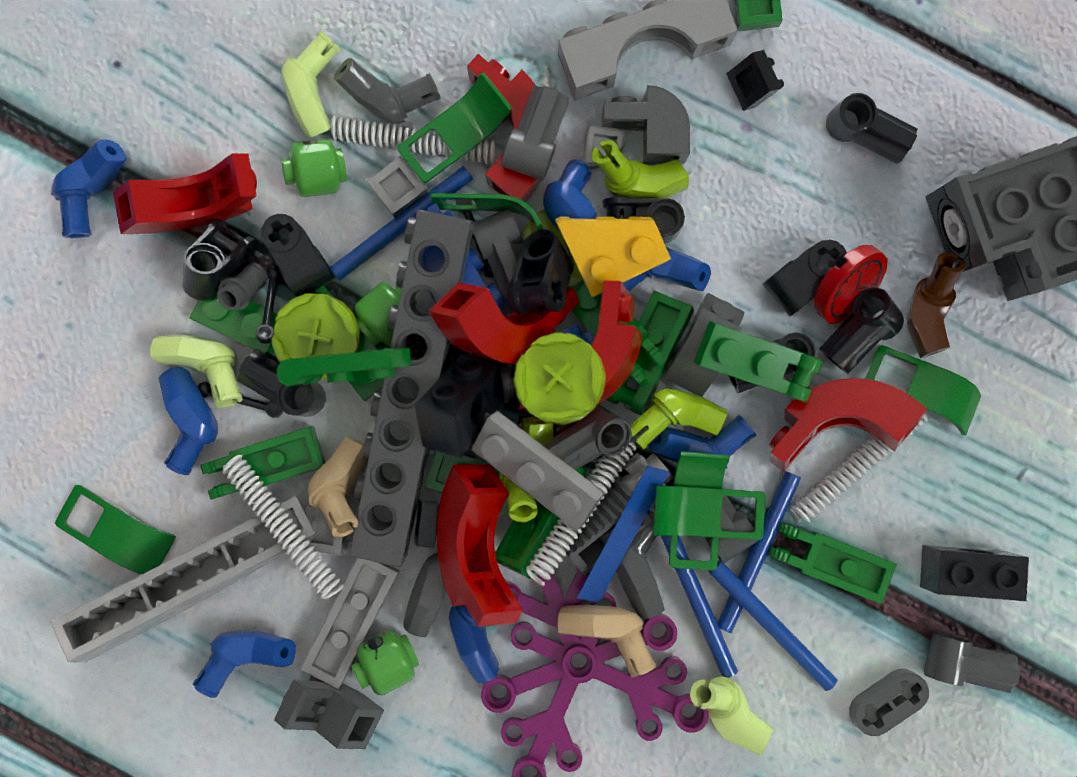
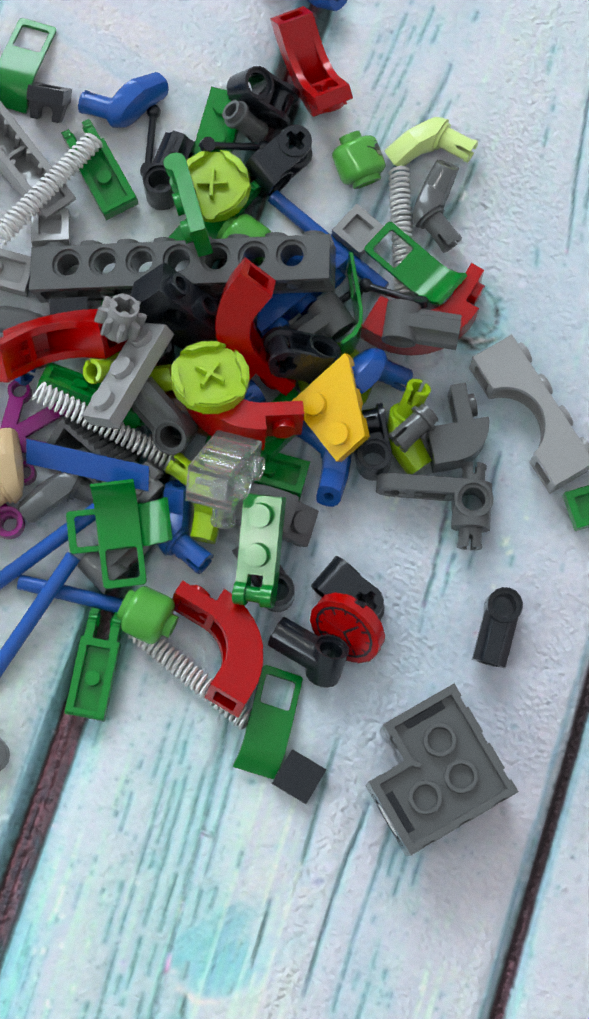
camera: 80 degrees right, 10 degrees down
yellowish green arm [150,335,243,408] -> none
tan arm [307,436,368,537] -> none
light grey tile [582,125,629,170] -> none
black tile [726,50,784,111] -> none
reddish brown arm [907,252,966,358] -> none
black brick [920,545,1029,601] -> none
dark grey piece [924,632,1021,693] -> none
none -> black tile [26,82,72,123]
none -> light grey gear [94,293,147,343]
none -> bright green head [117,586,179,645]
none -> clear brick [186,430,265,529]
none -> black tile [272,749,326,804]
none -> black hinge [359,278,428,309]
none -> dark grey piece [376,462,493,550]
none -> dark grey pin [388,403,438,453]

